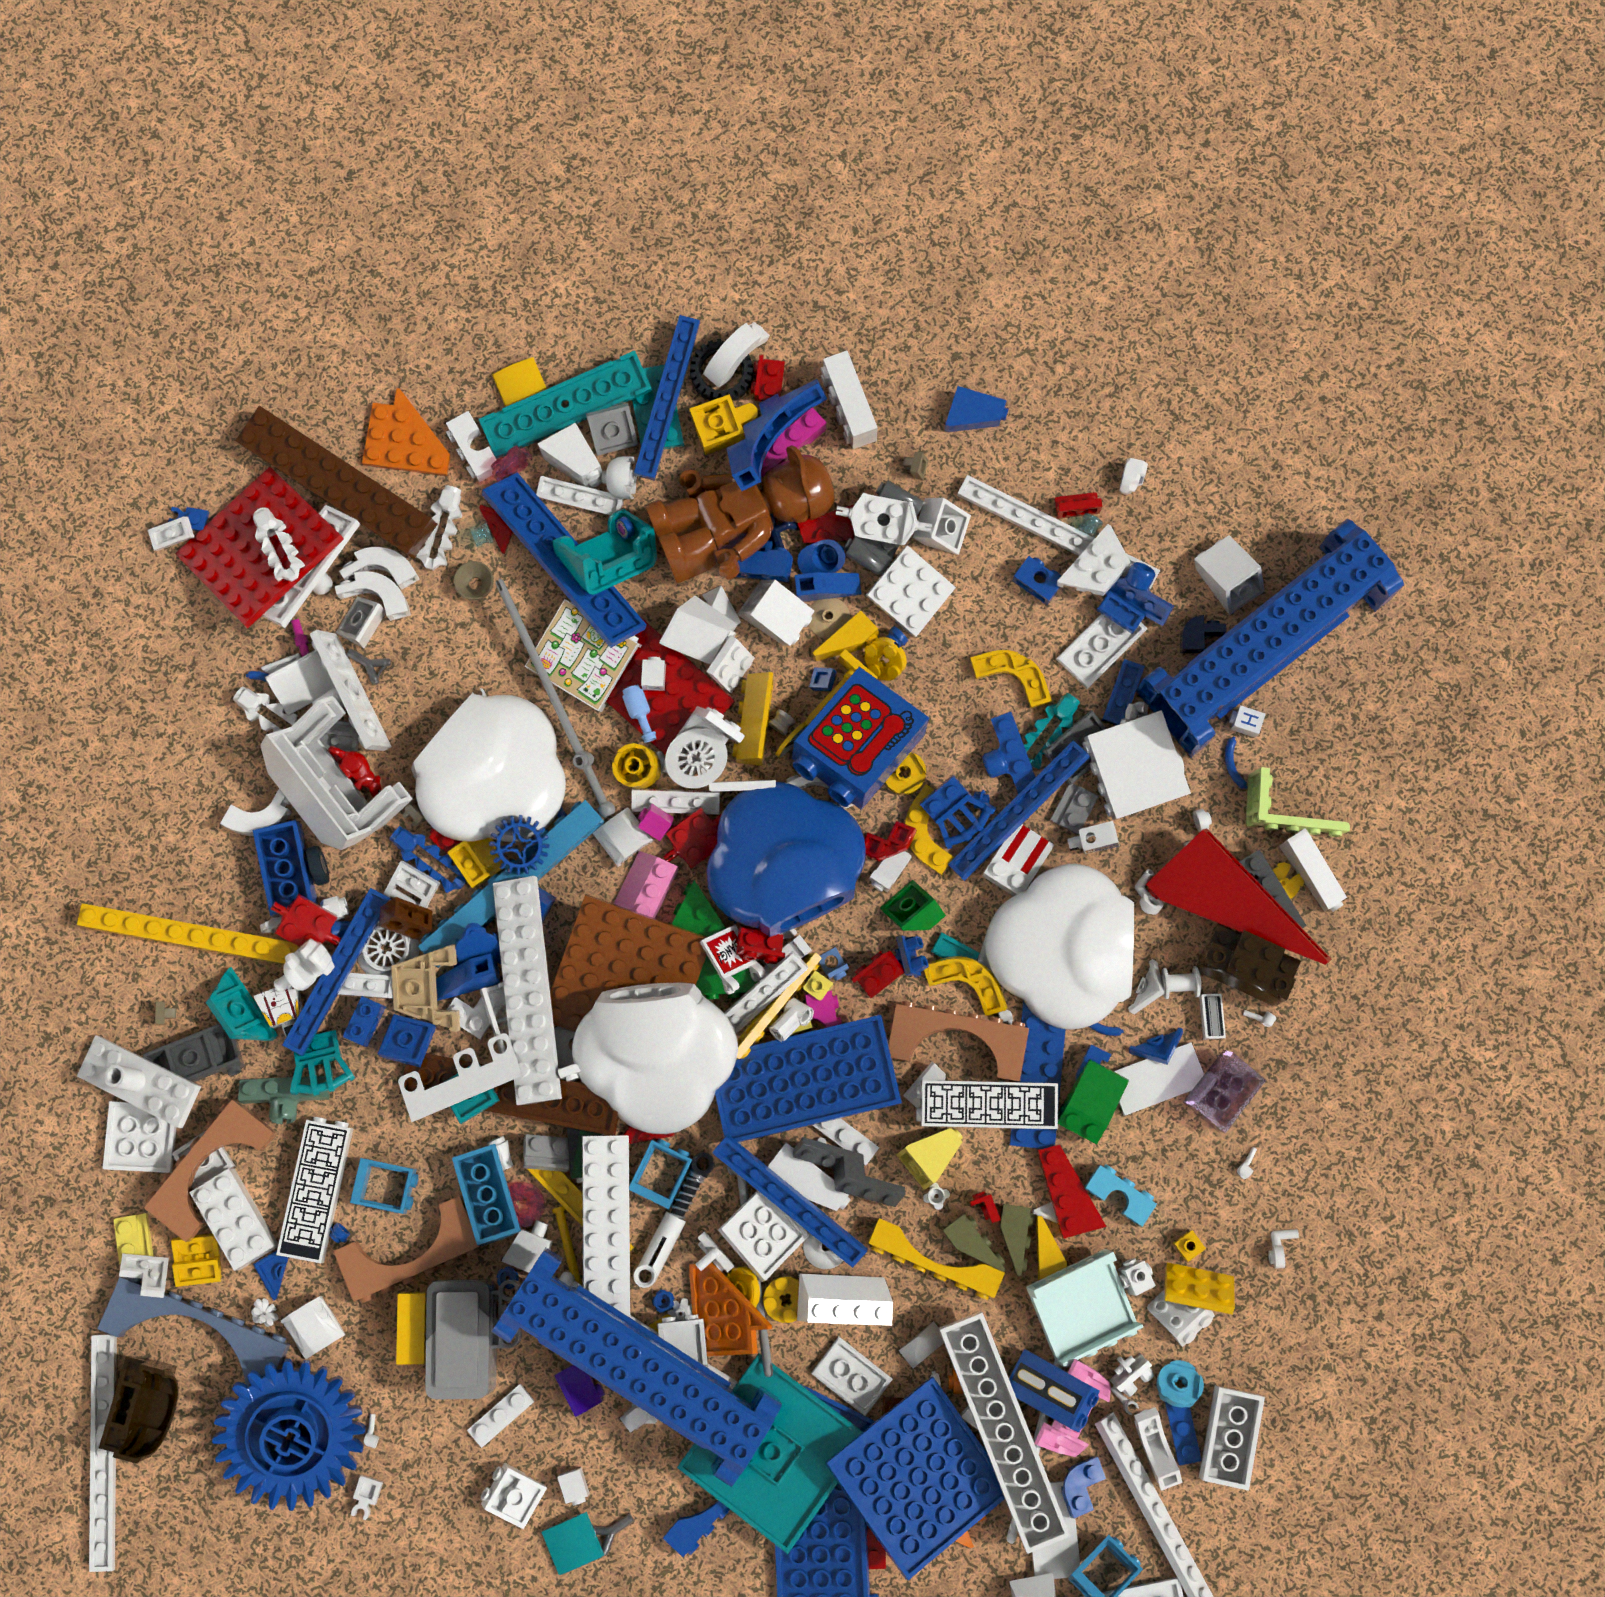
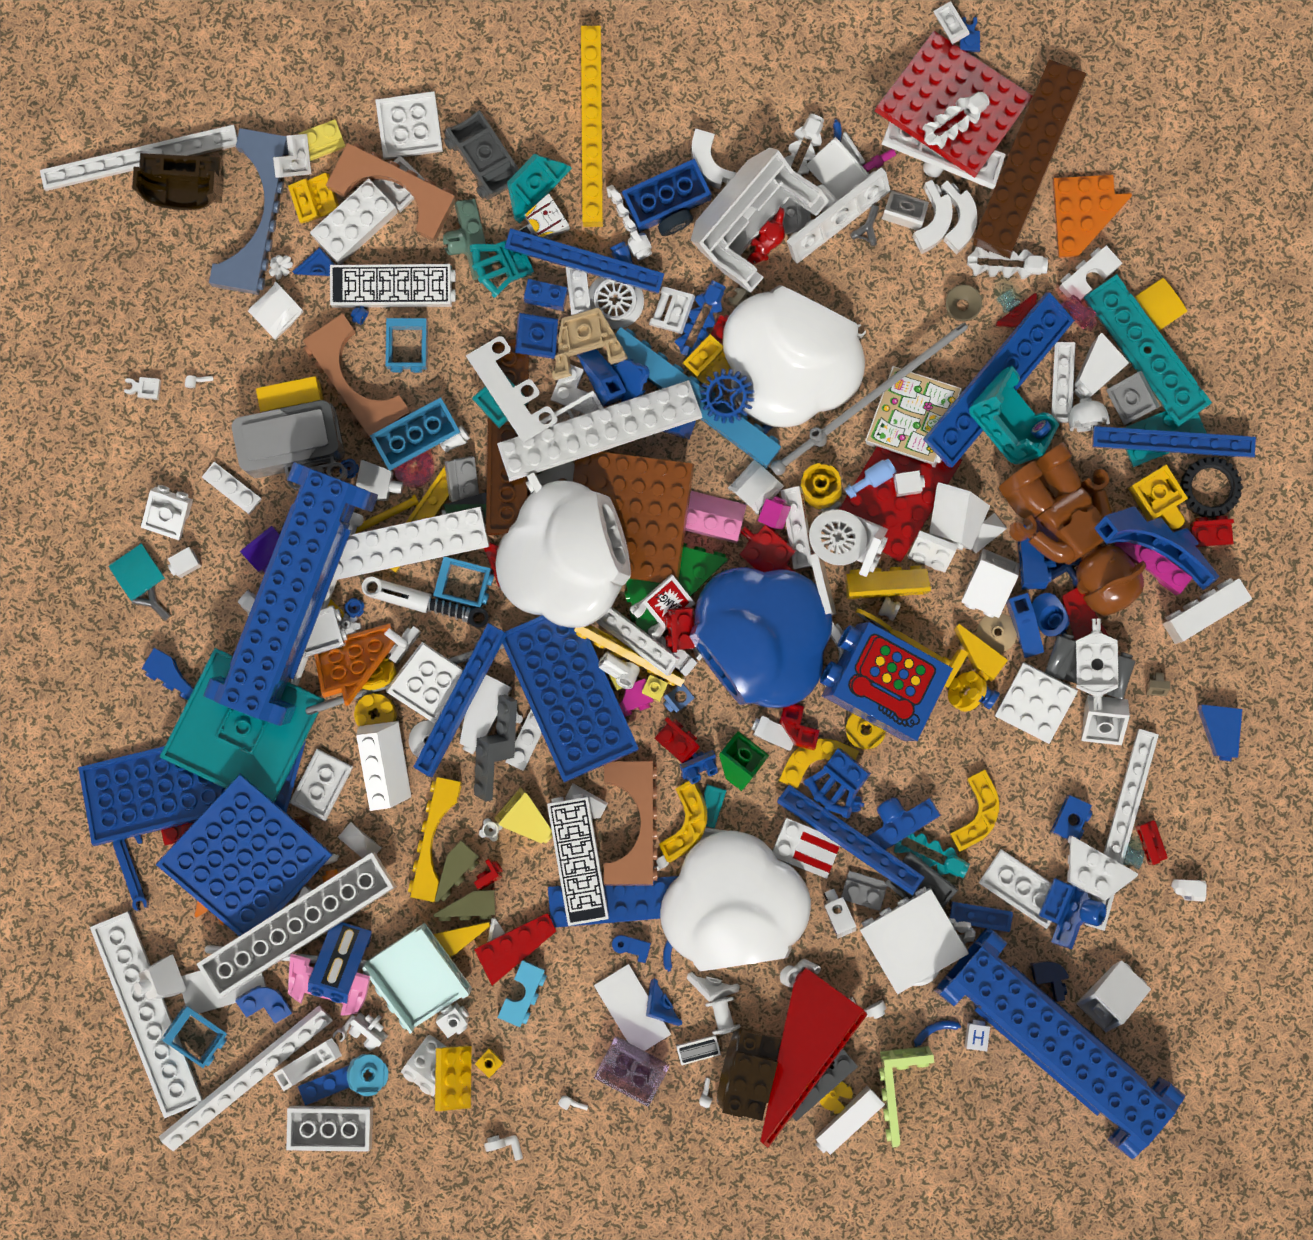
camera: 80 degrees right, 5 degrees up
white plate [77,1035,201,1128] -> none
dark tan tile [155,1002,176,1026] -> none
blue gear [212,1359,365,1511] -> none
red plate [270,894,341,947] -> none
white piece [274,938,335,992] -> none
reddish brown brick [379,897,433,940] -> none
white arch [703,322,770,388] -> none
blue plate [809,667,837,692] -> none
green slope [1058,1059,1129,1145] -> none

